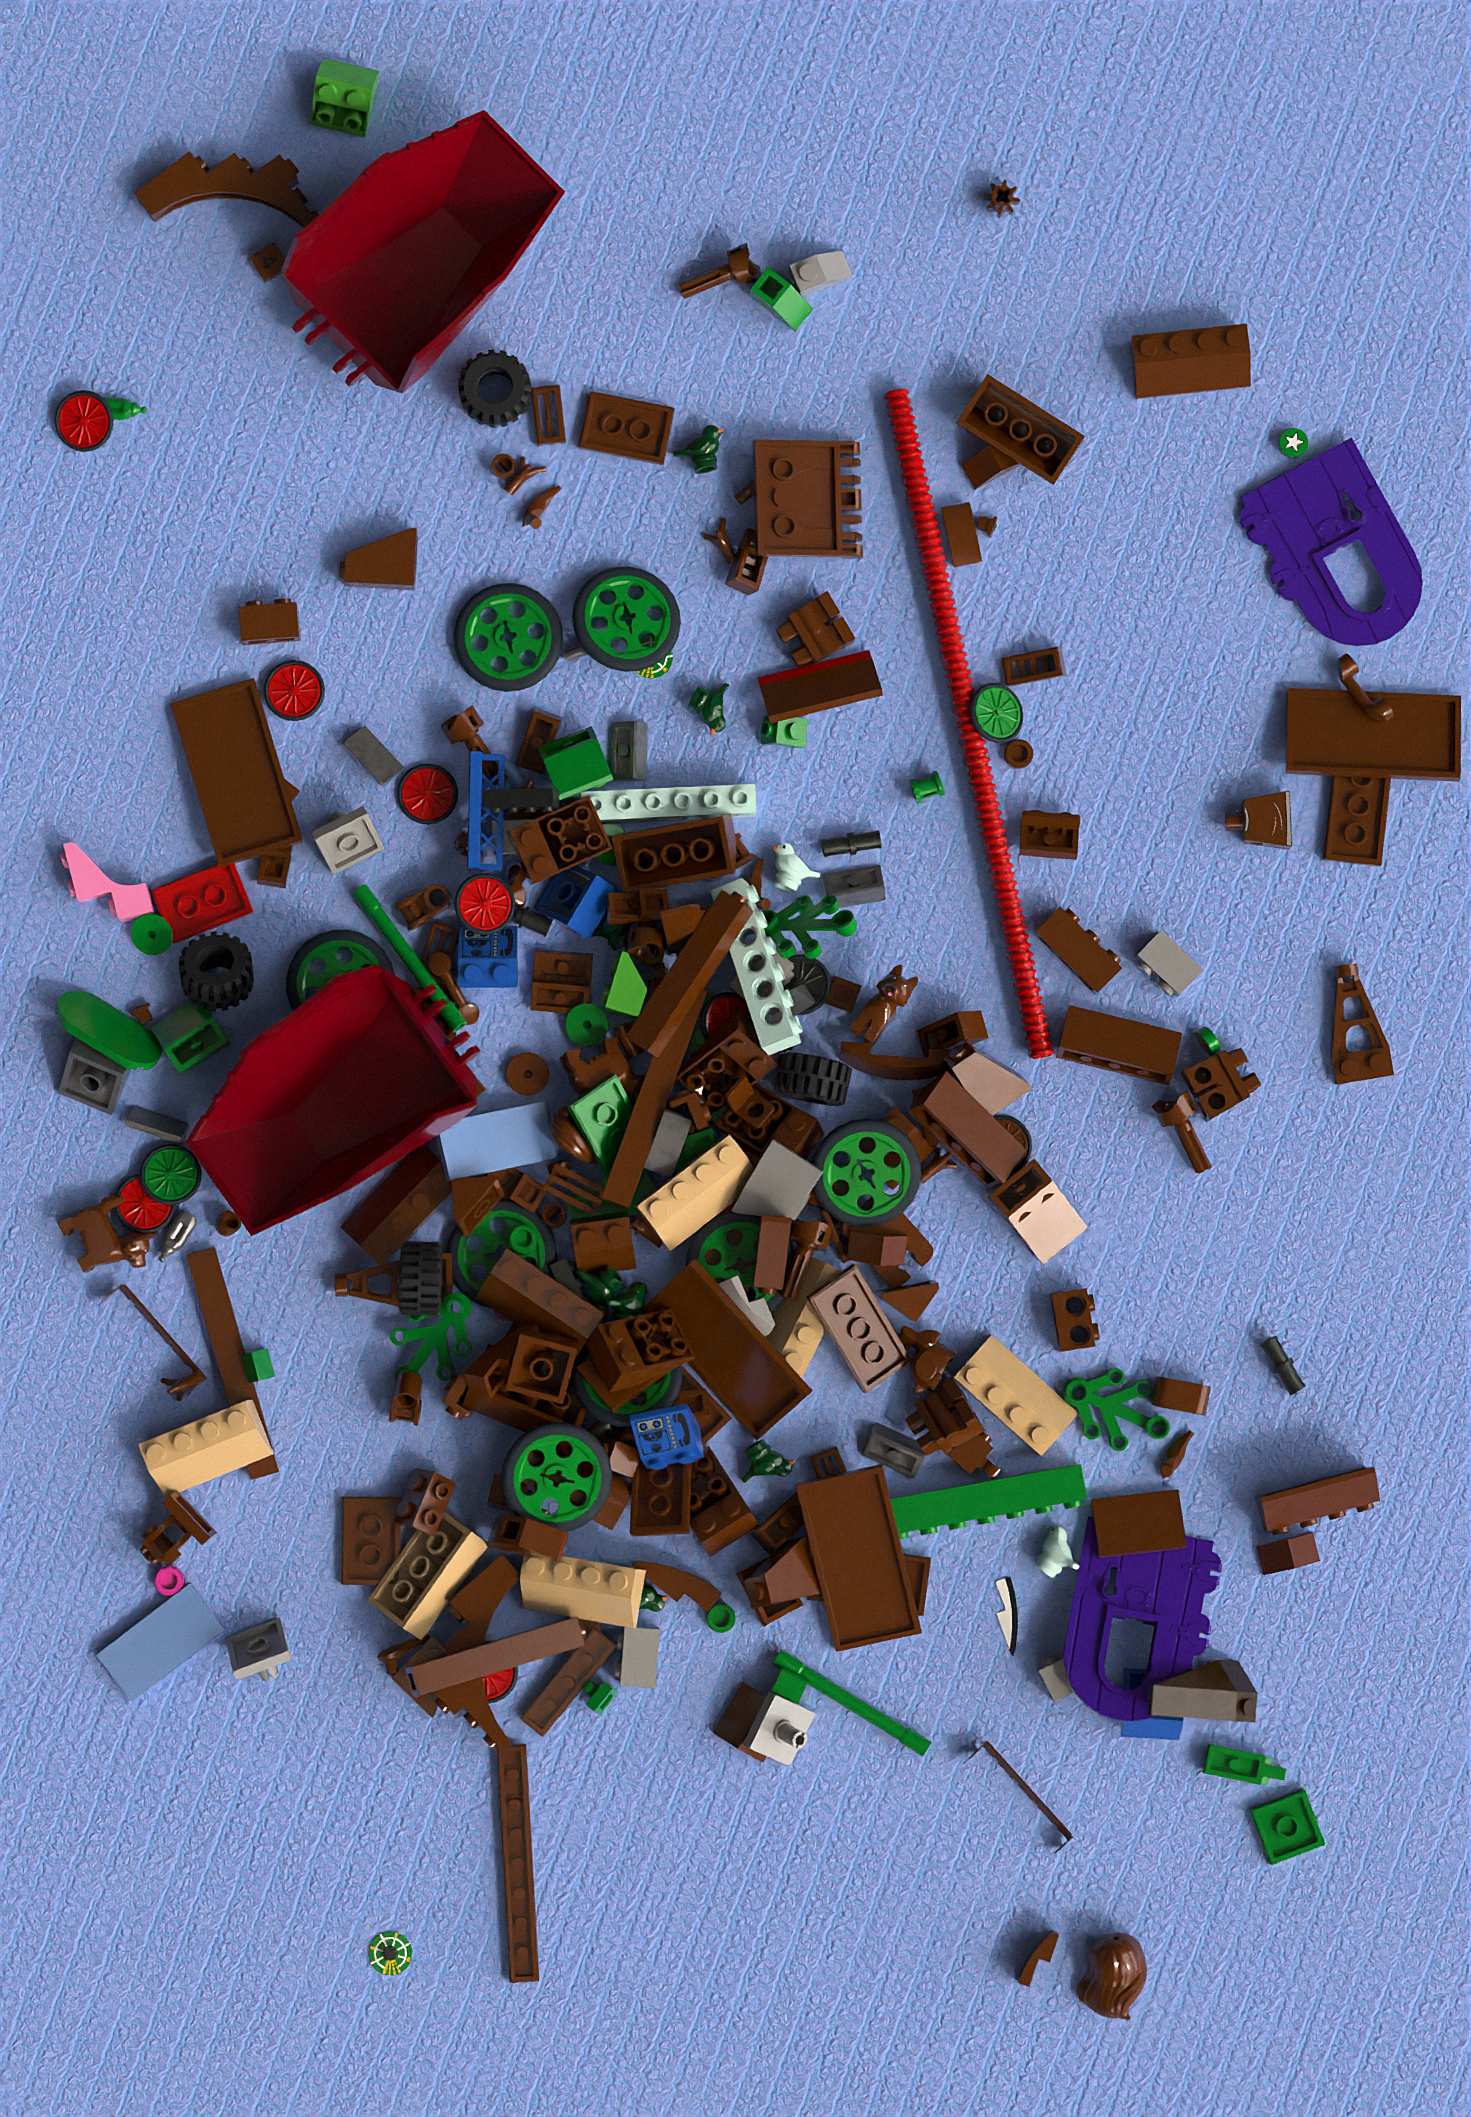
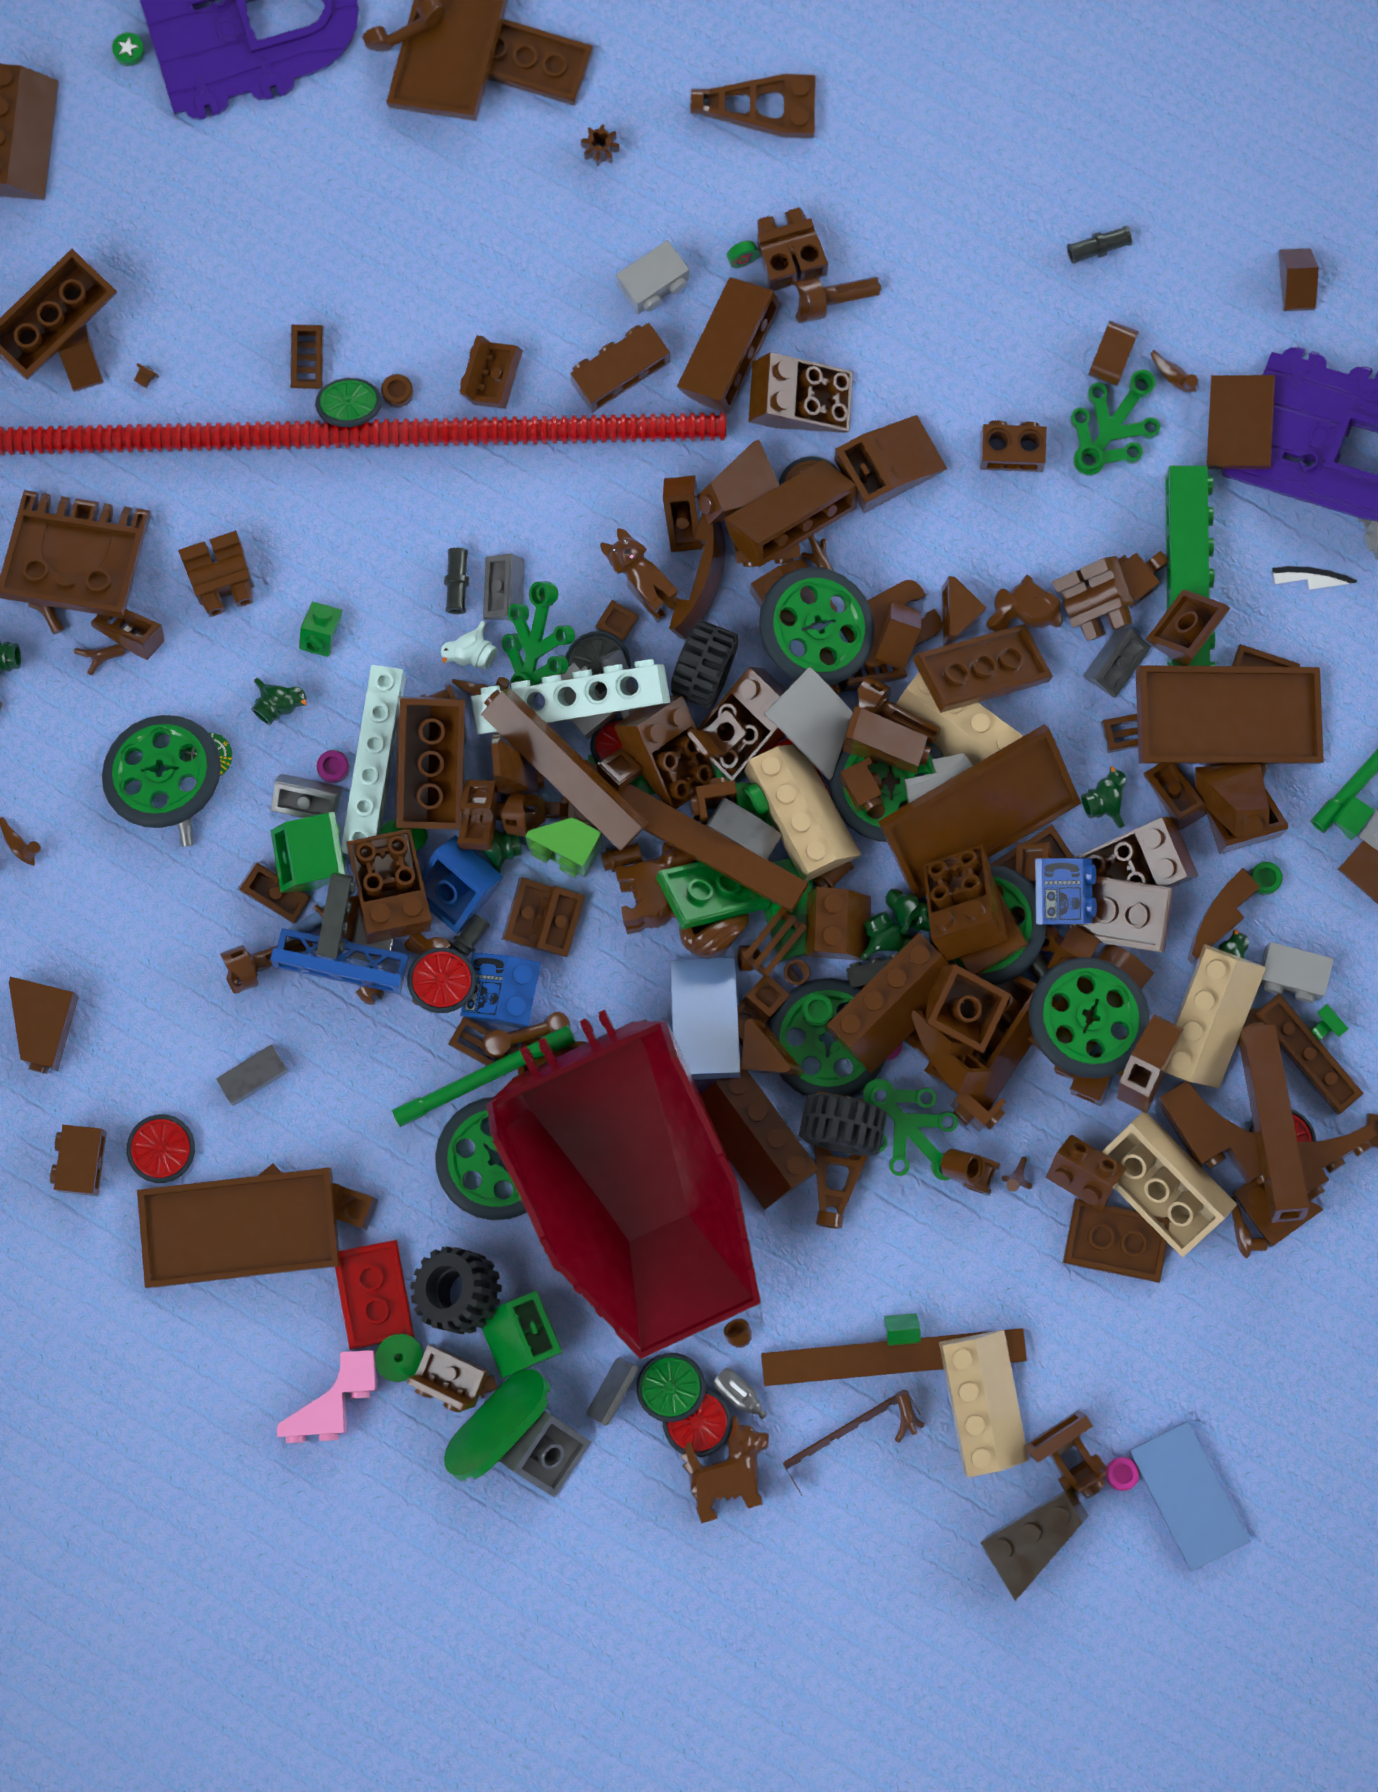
camera: 75 degrees left, 5 degrees down
light grey tile [225,1617,292,1681] -> none
light grey tile [311,806,385,875] -> none
reddish brown piece [394,884,452,932] -> none
red wheel [397,764,458,825] -> none
wedge [453,583,563,692] -> none
reddish brown piece [506,1052,550,1096] -> none
green piece [566,1003,608,1046] -> none
reddish brown tile [758,650,883,724] -> none
green bush [909,770,945,804] -> none
reddish brown slope [941,502,982,568] -> none
tan slope [953,1334,1078,1456] -> none
light aqua animal [1035,1526,1079,1578] -> none
reddish brown torso [1225,791,1292,849] -> none
reddish brown slope [1255,1467,1380,1535] -> none
none -> magenta tile [317,750,350,784]
none -> bracket [407,1343,489,1412]
none -> reddish brown gear [581,124,620,167]
none -> reddish brown tile [597,748,643,791]
none -> green tile [743,783,769,817]
none -> slope [748,352,853,433]
none -> reddish brown brick [839,757,884,812]
none -> dark brown wedge [980,1487,1089,1601]
none -> bar [1002,1156,1032,1192]
none -> reddish brown slope [1146,589,1230,666]

